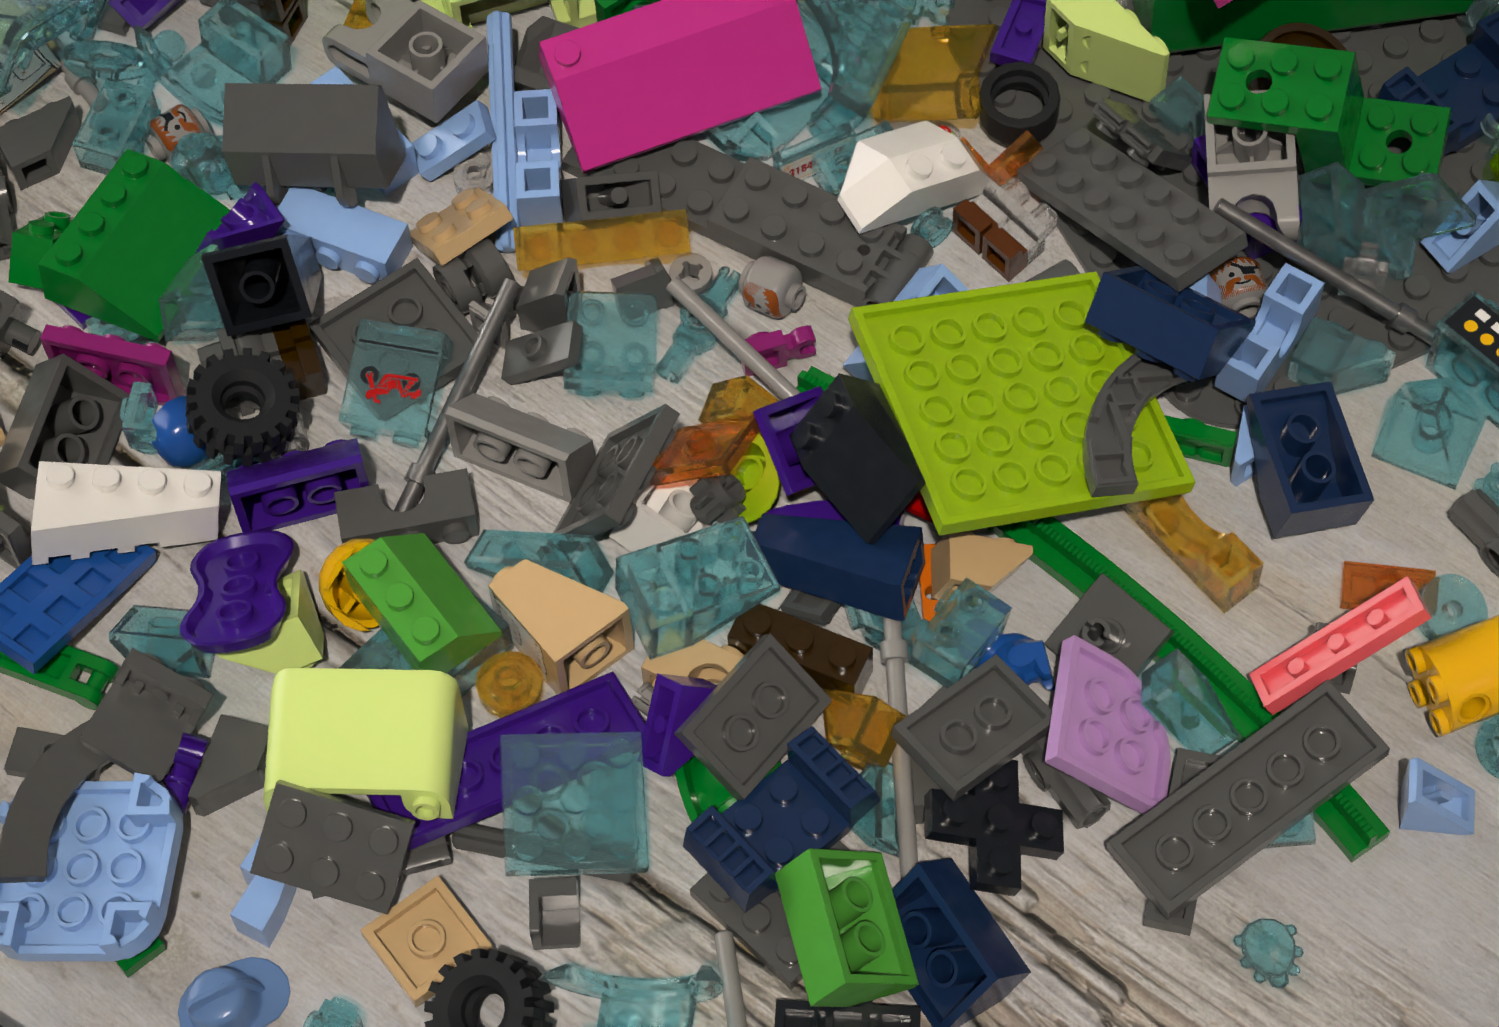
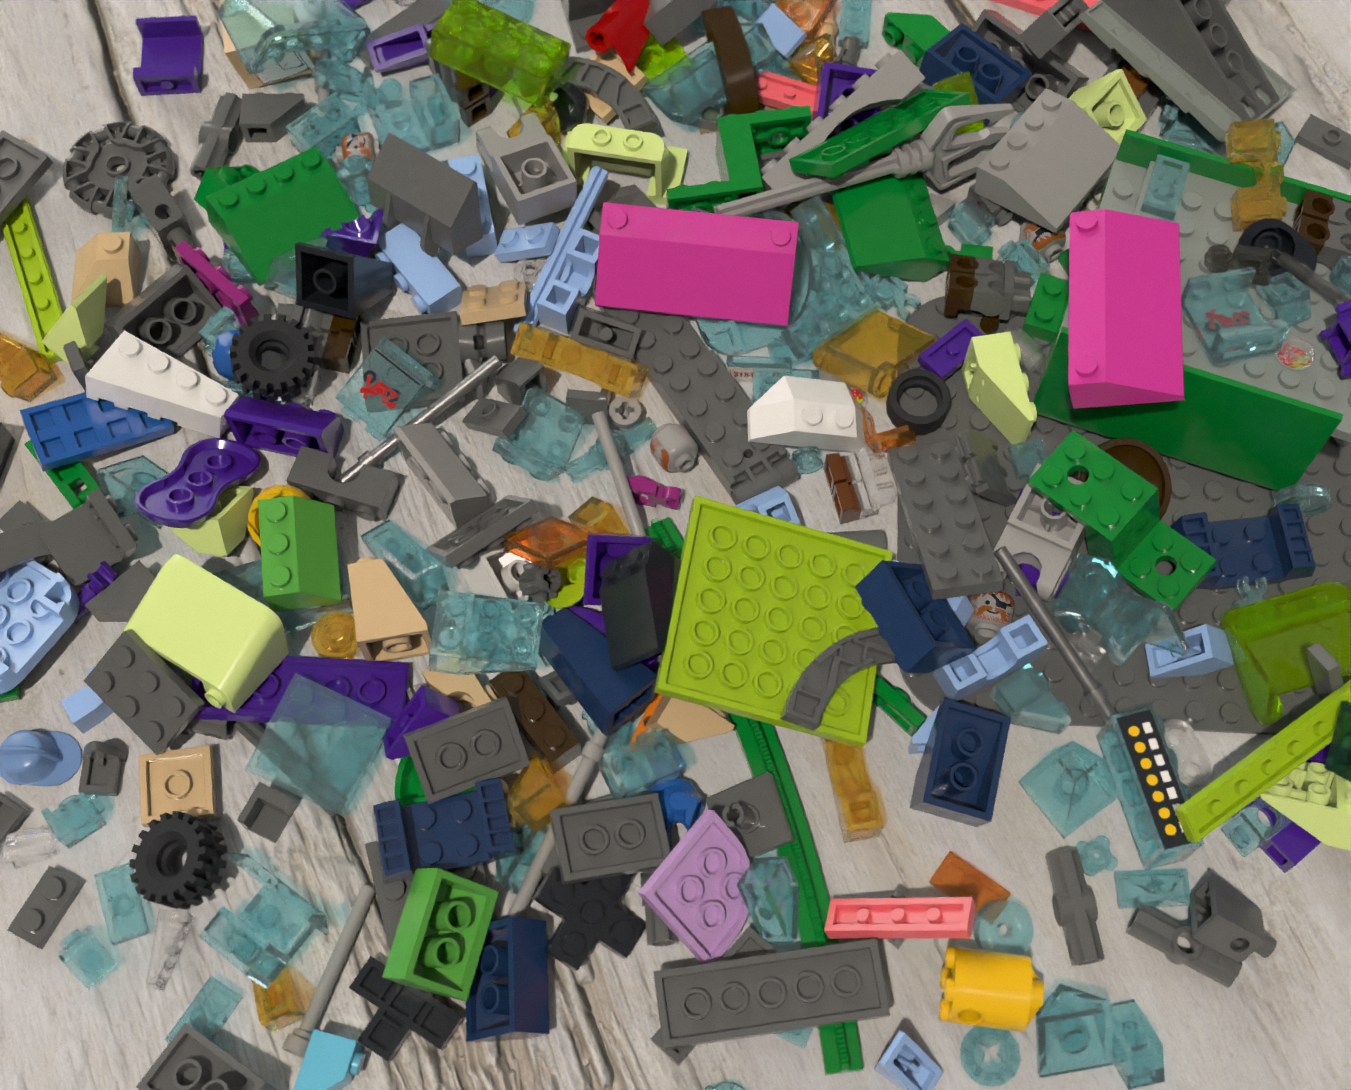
camera: 25 degrees right, 5 degrees up
none -> dark grey tile [78,741,127,796]

